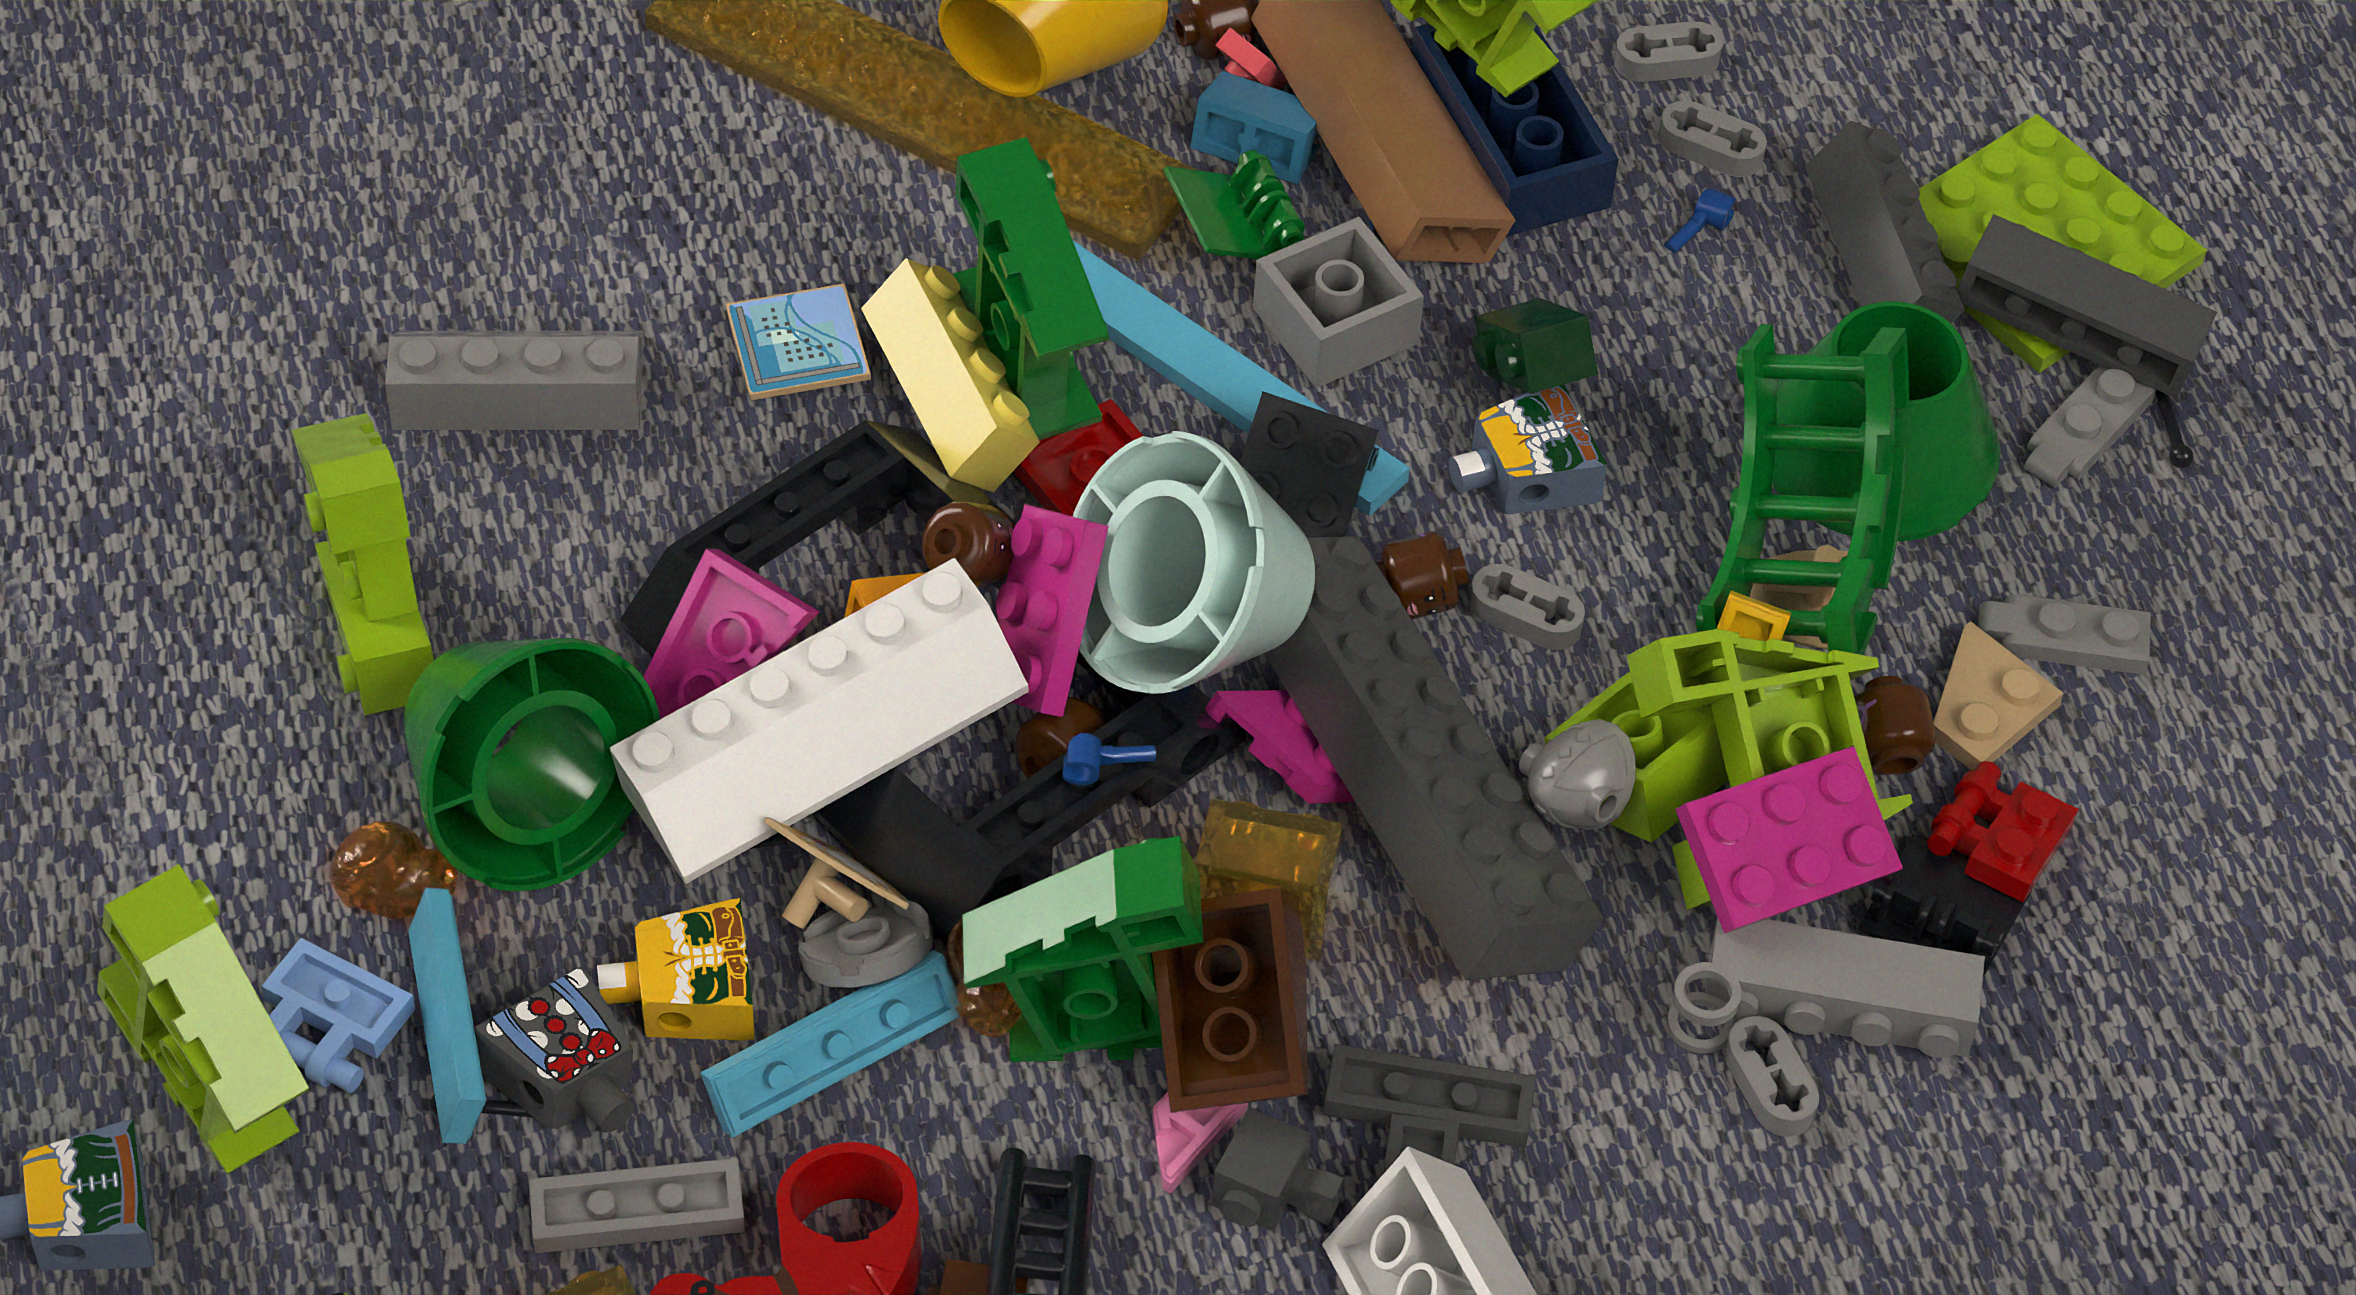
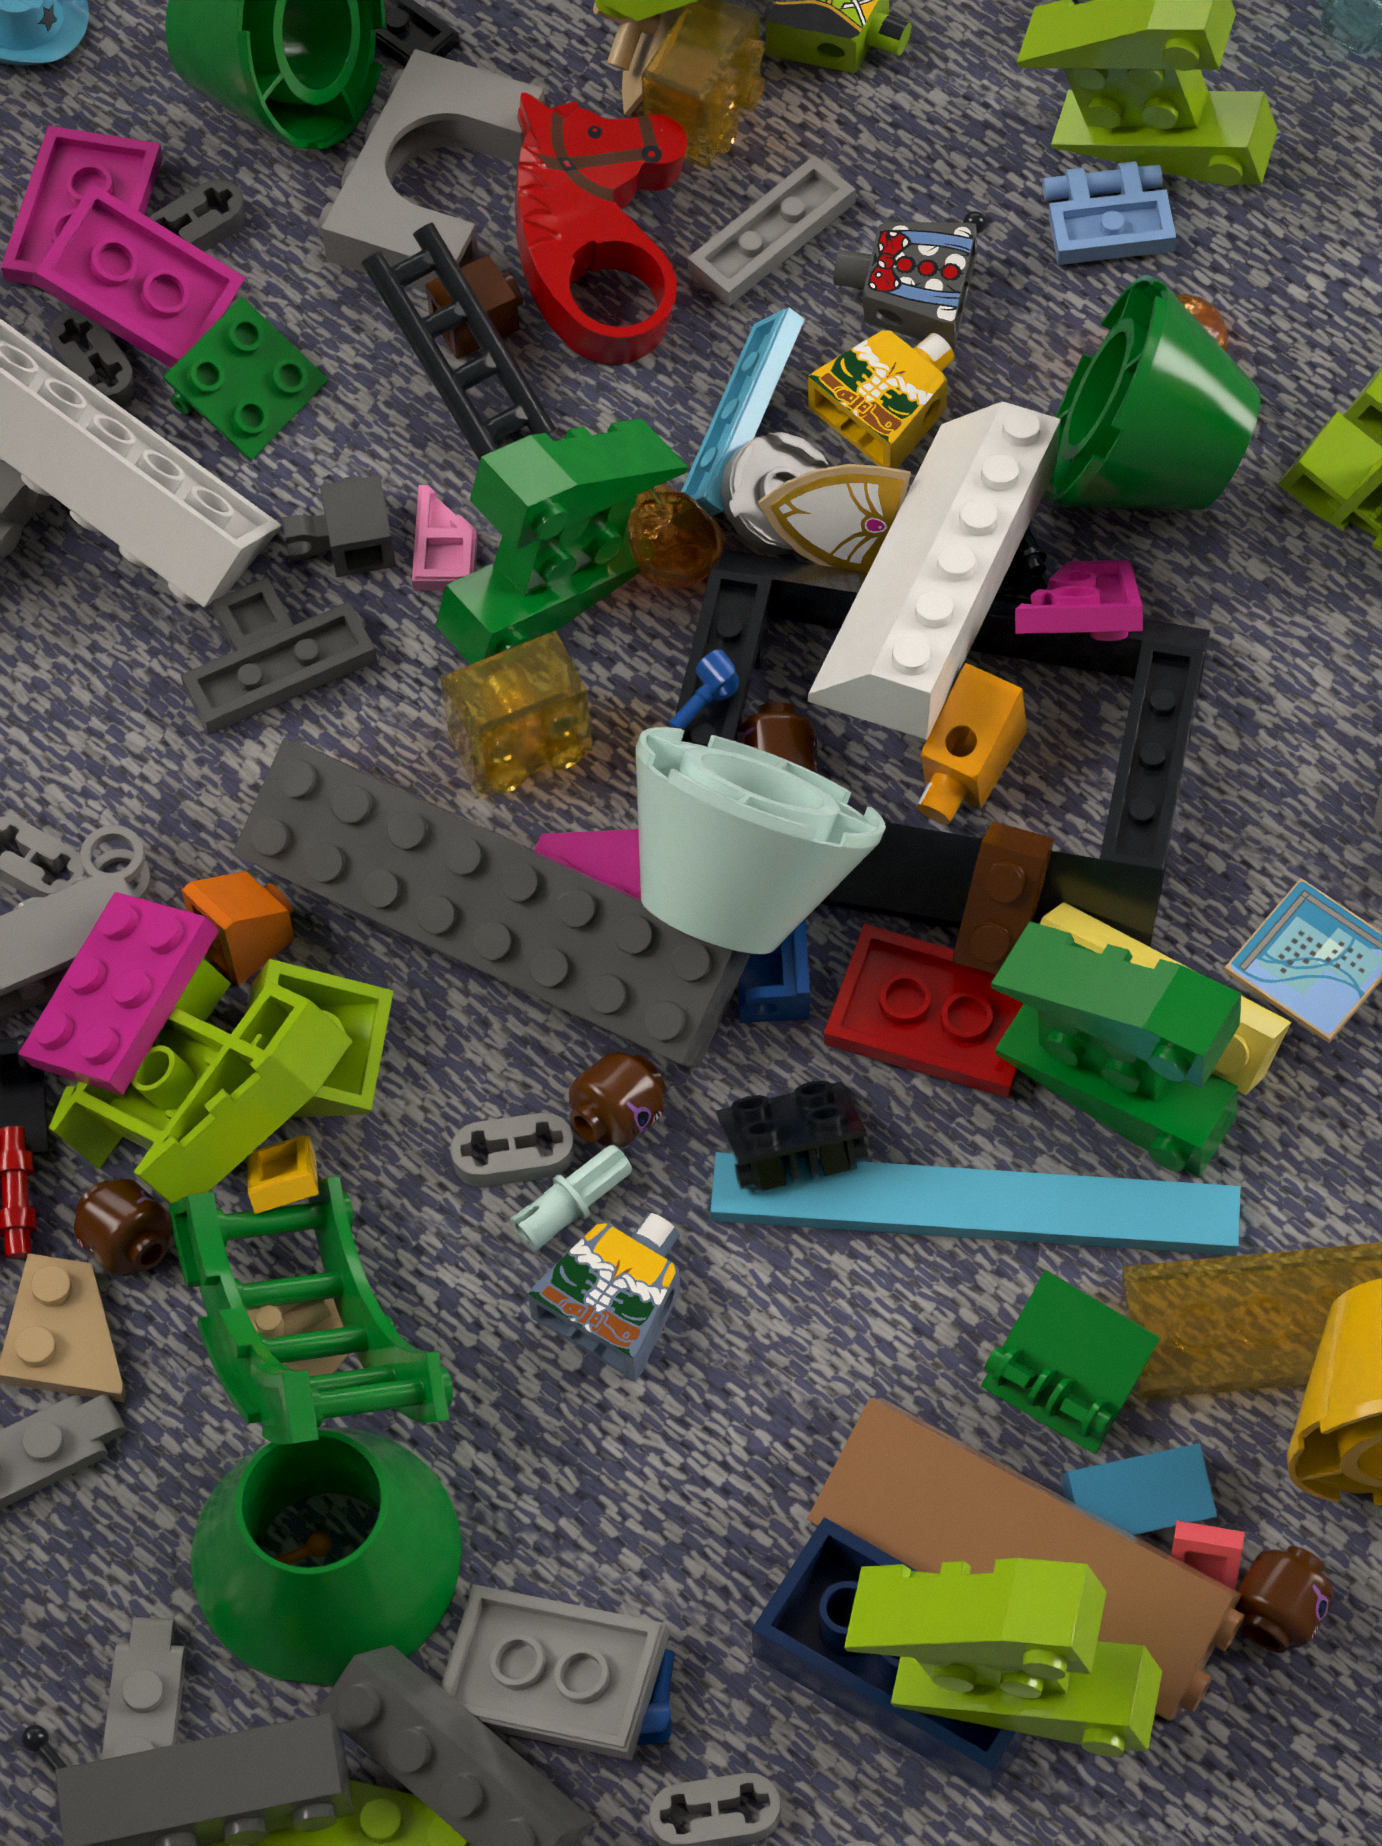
camera: 150 degrees right, 10 degrees up
medium azure tile [408,888,486,1144] -> none
reddish brown head [922,502,1014,586] -> none
dark pink plate [996,504,1109,717] -> none
reddish brown slope [1152,887,1308,1113] -> none
light grey brick [1253,217,1424,388] -> none
dark green brick [1472,298,1598,394] -> none
light grey helmet [1519,719,1635,830] -> none
none -> orange slope [181,871,295,987]
none -> light grey tile [440,1584,670,1761]
none -> light aqua axle [510,1145,632,1252]
none -> reddish brown brick [952,822,1055,974]

